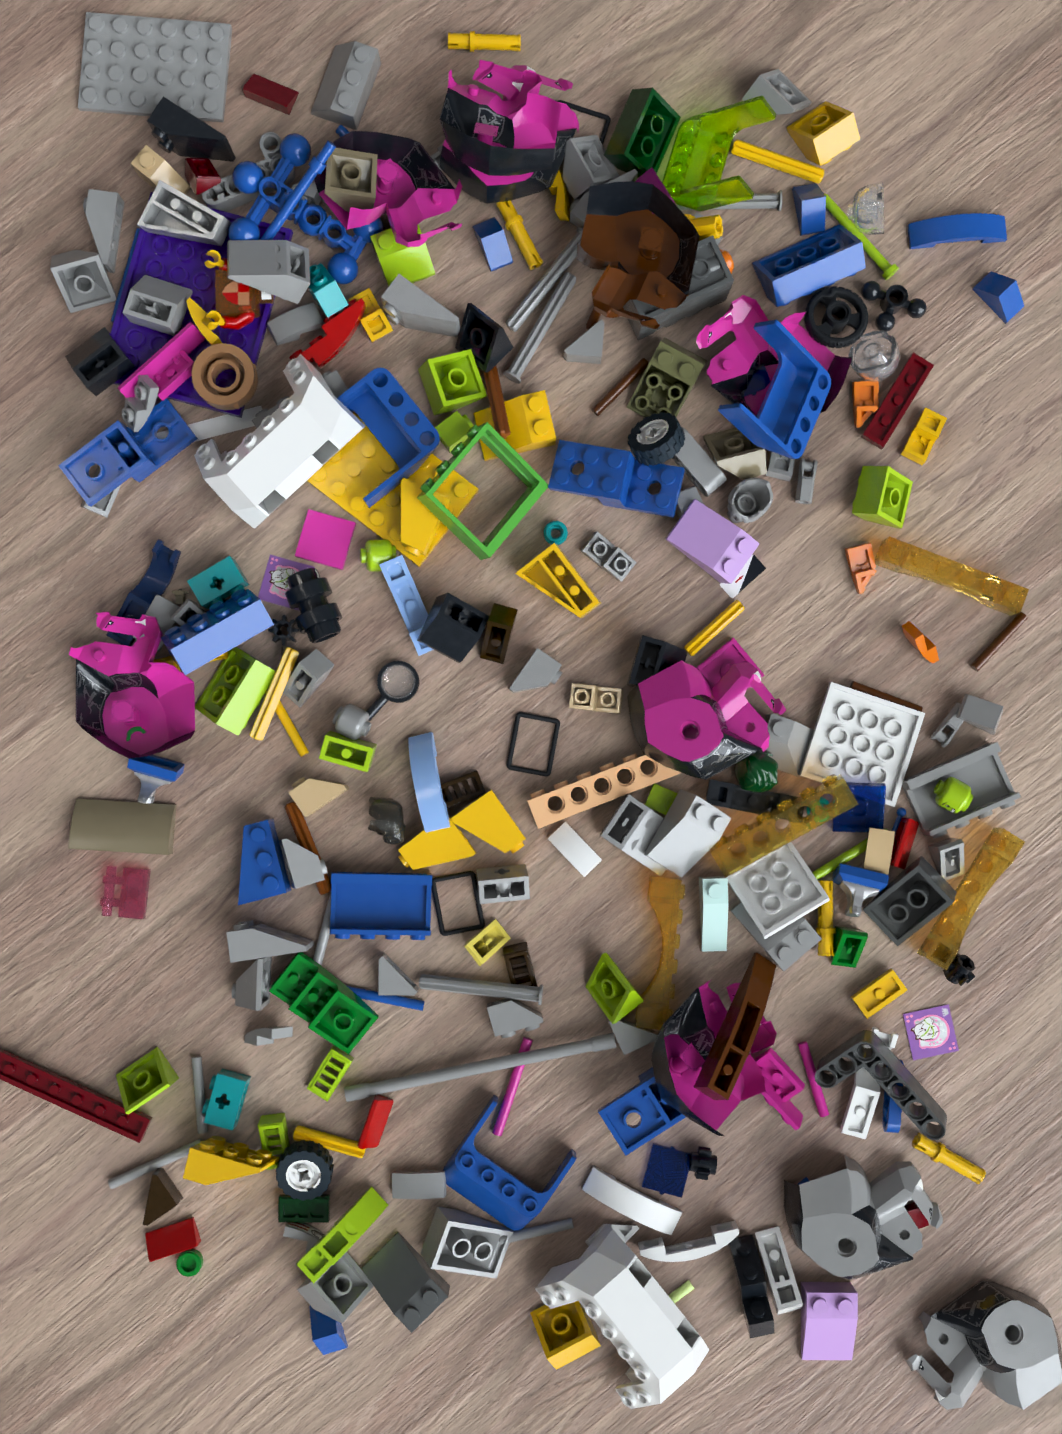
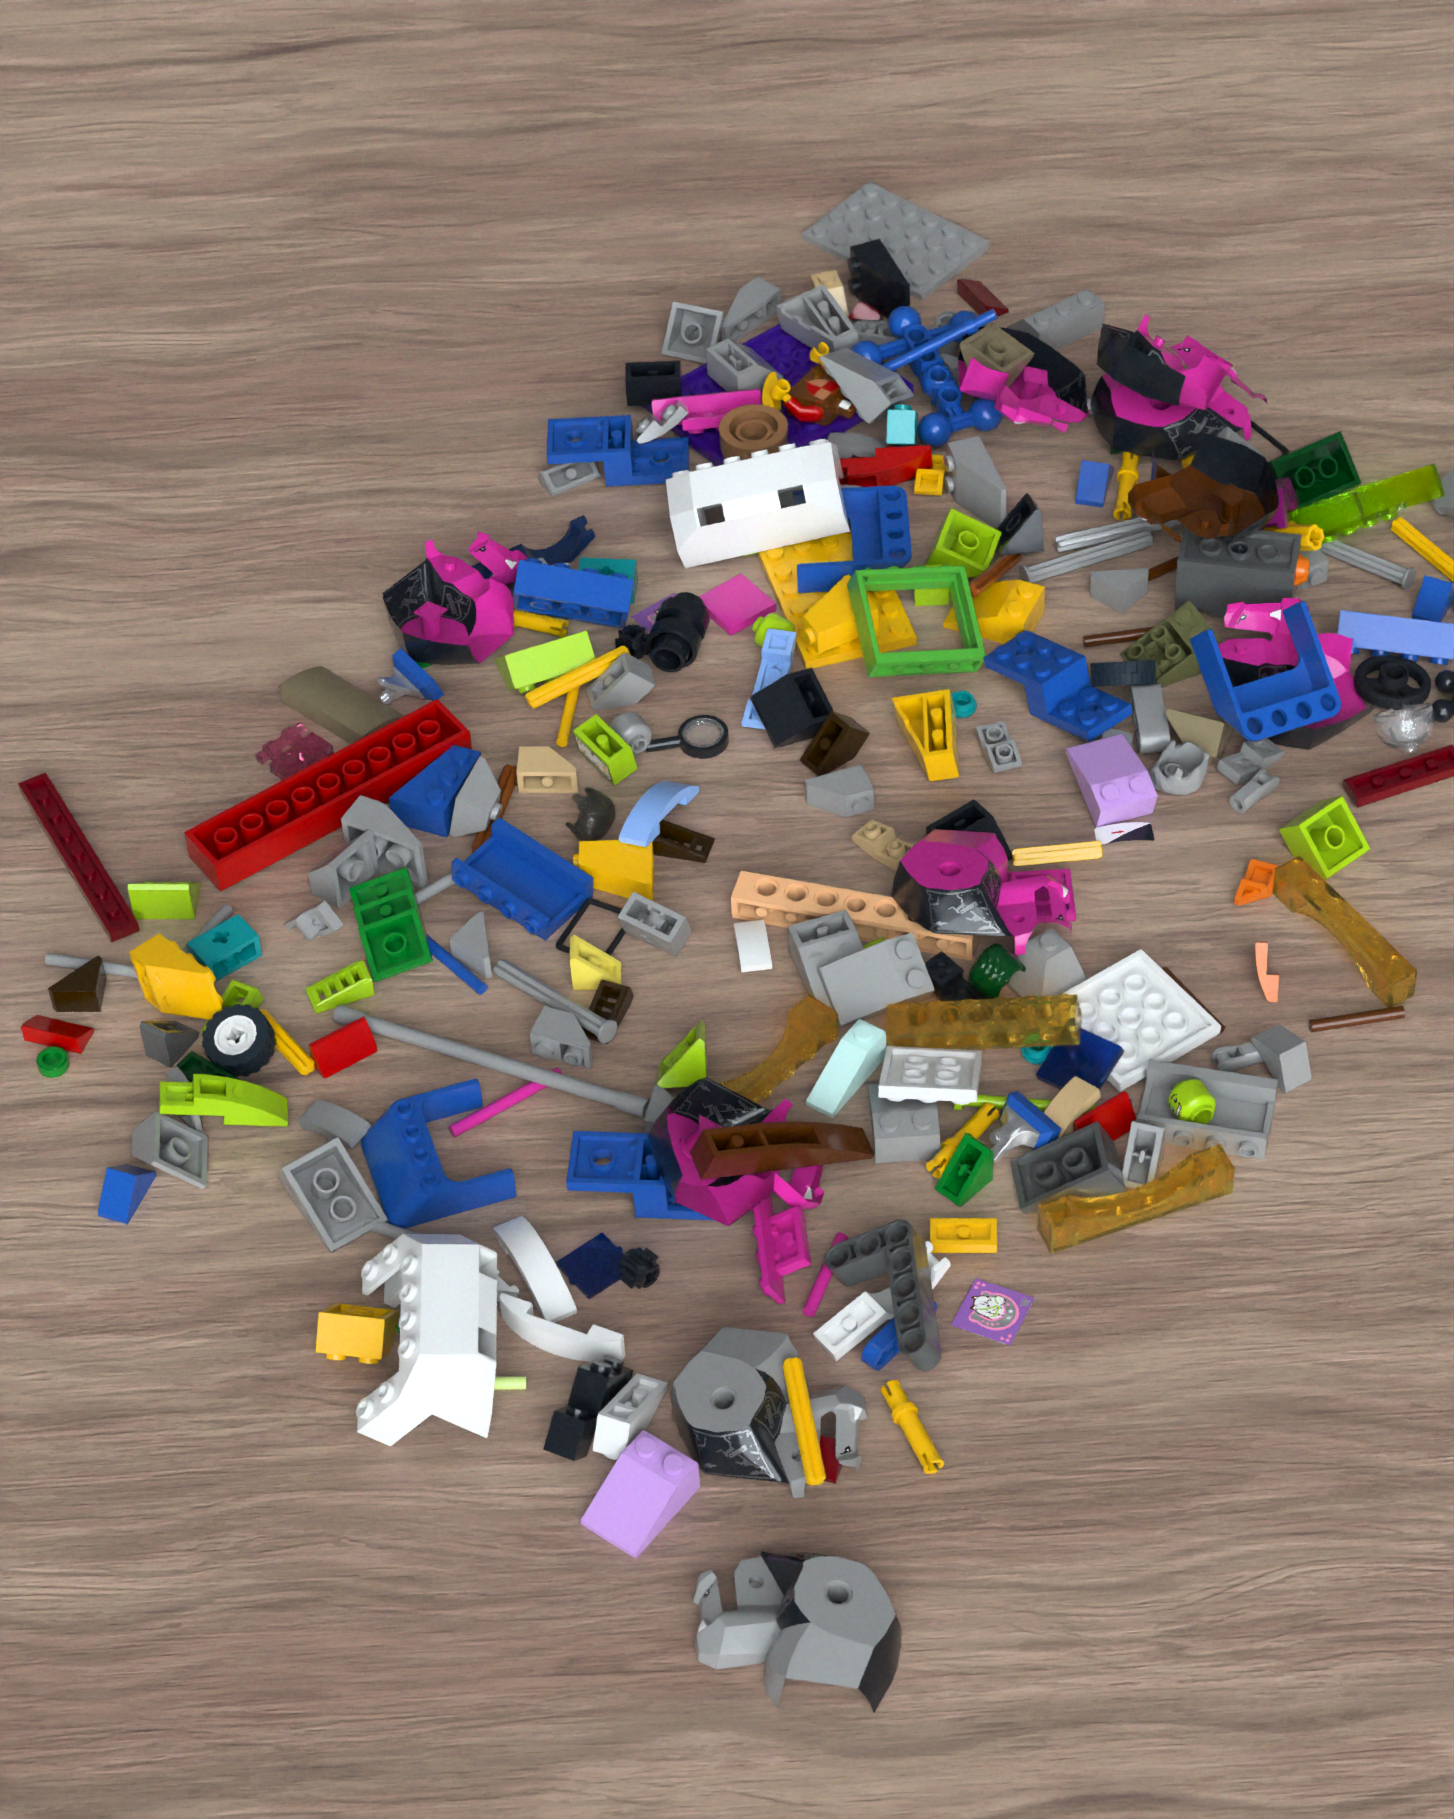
camera: 45 degrees right, 40 degrees down
dark grey slope [362,1232,450,1333] -> none
lime slope [370,225,436,287] -> none
yellow pin [448,31,521,52] -> none
yellow slope [451,790,526,854] -> none
black piece [506,712,560,777] -> none
orange slope [852,380,879,428] -> none
yellow slope [900,407,947,465] -> none
black gear [943,953,975,986] -> none
none -> dark grey slope [140,1021,200,1068]
none -> red brick [184,699,472,892]
none -> yellow axle [782,1357,826,1486]

